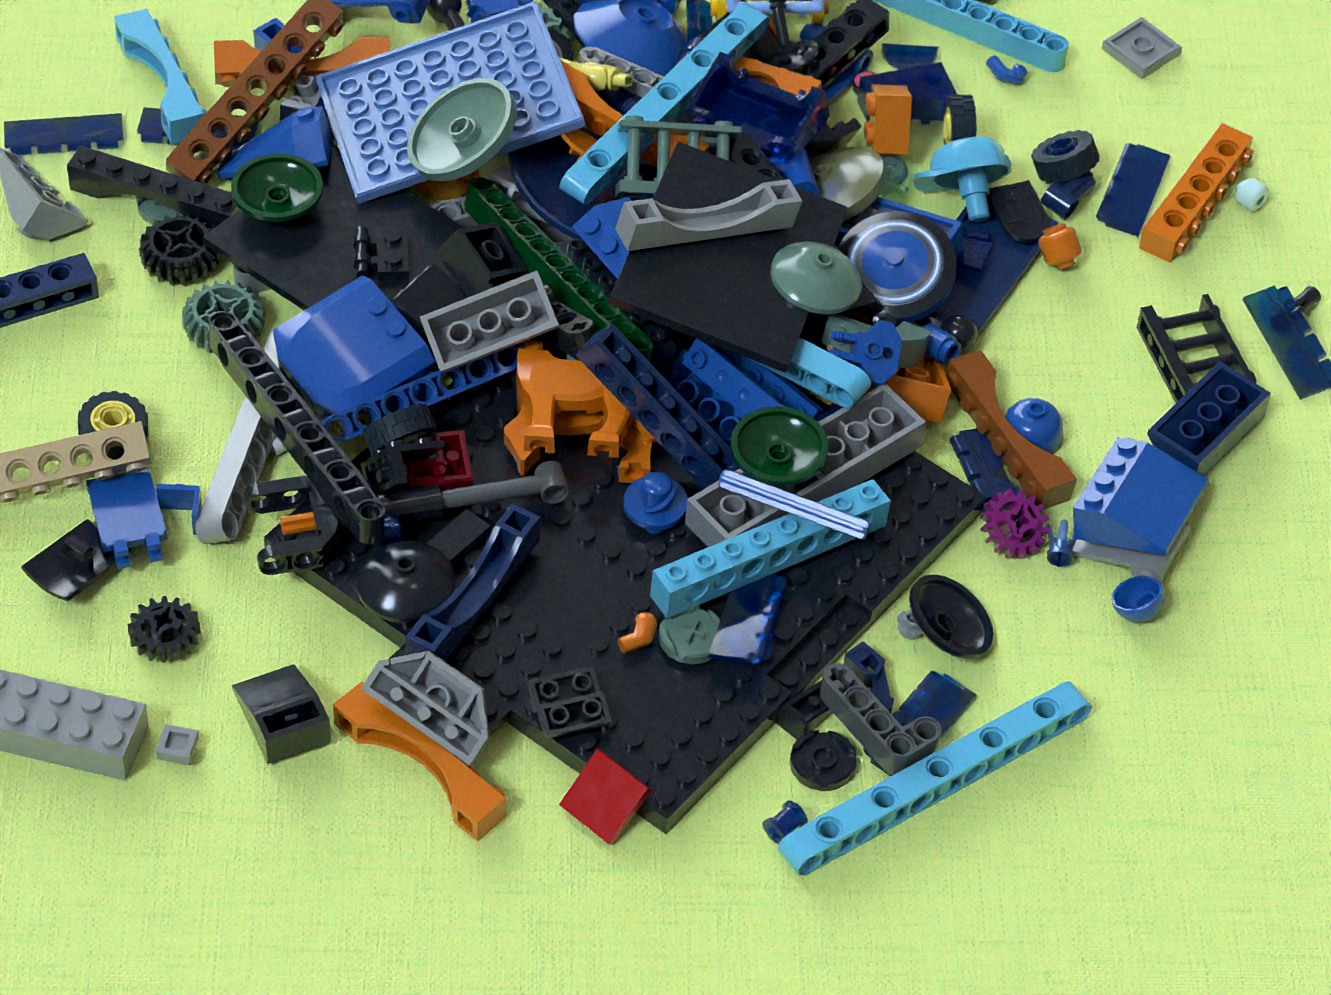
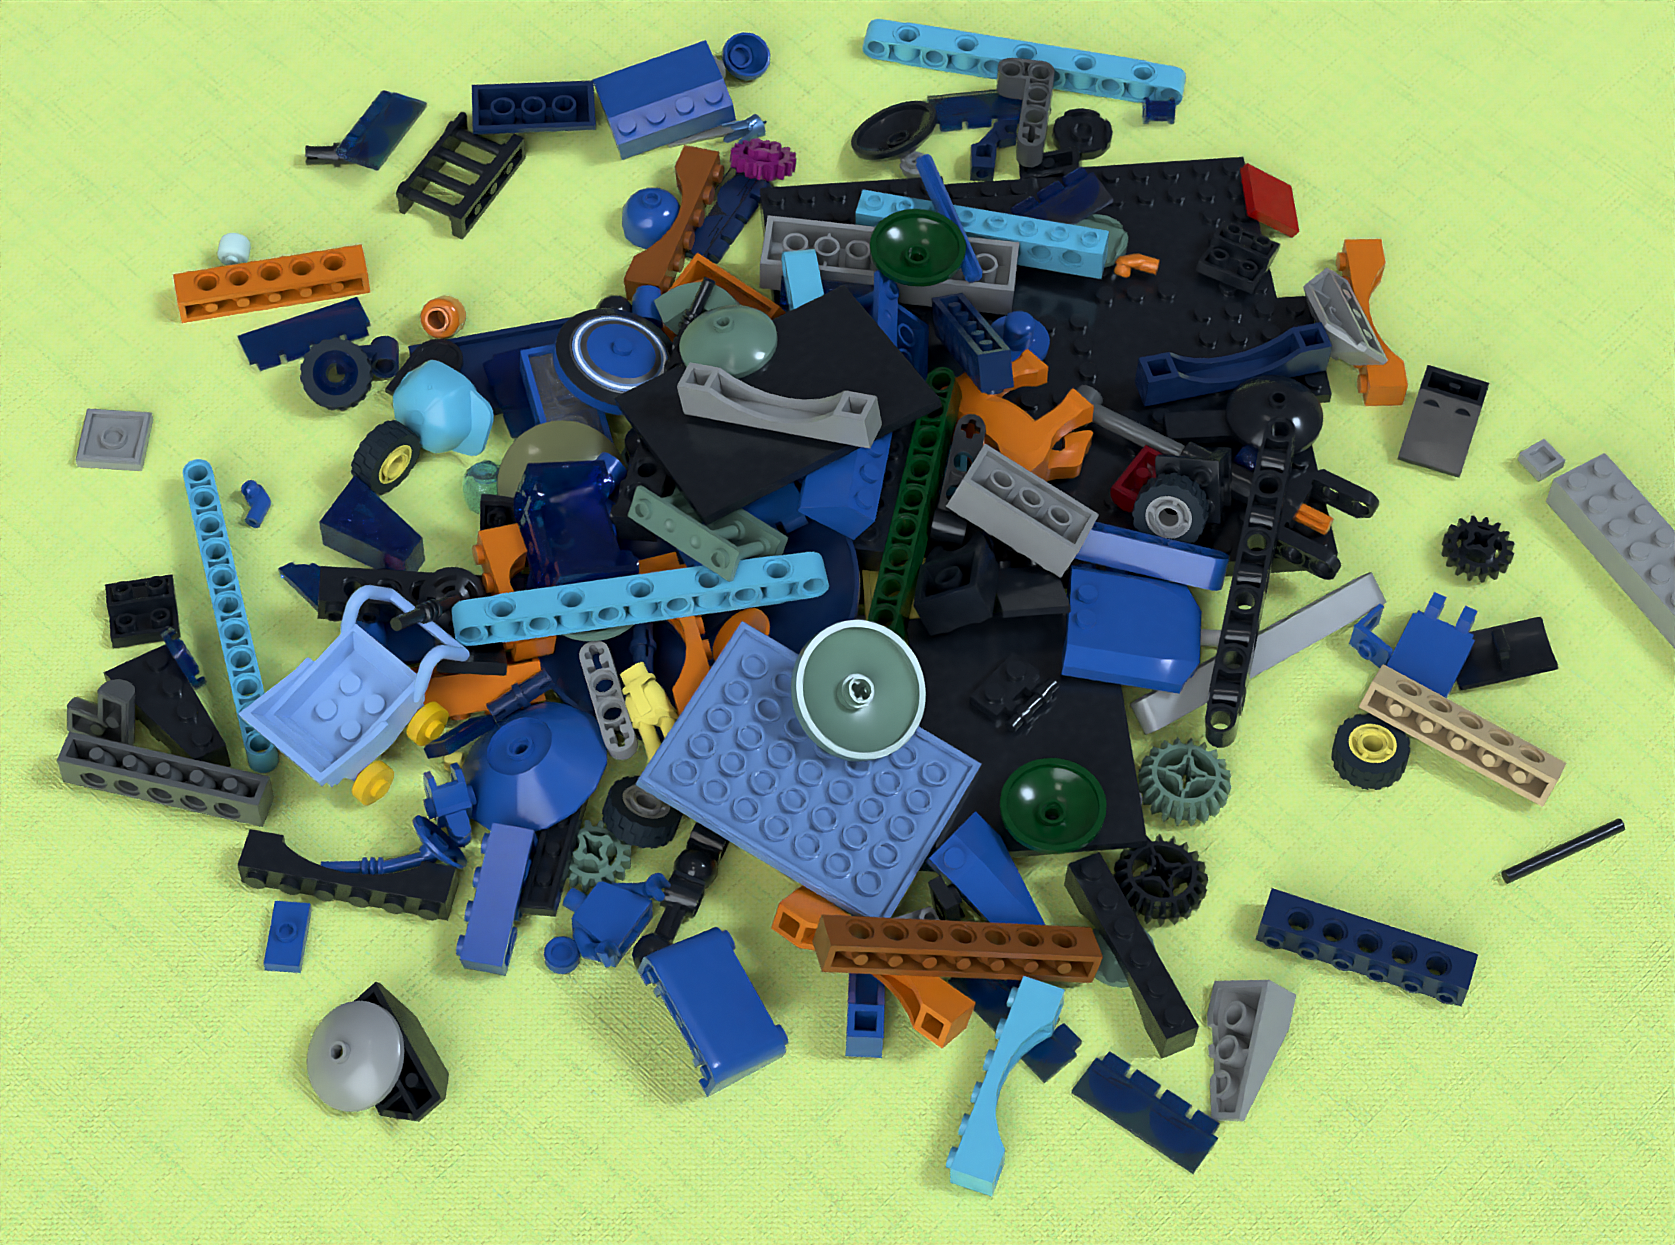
camera: 135 degrees left, 5 degrees up
blue hinge [828,320,902,388] -> none
orange brick [864,85,912,154] -> none

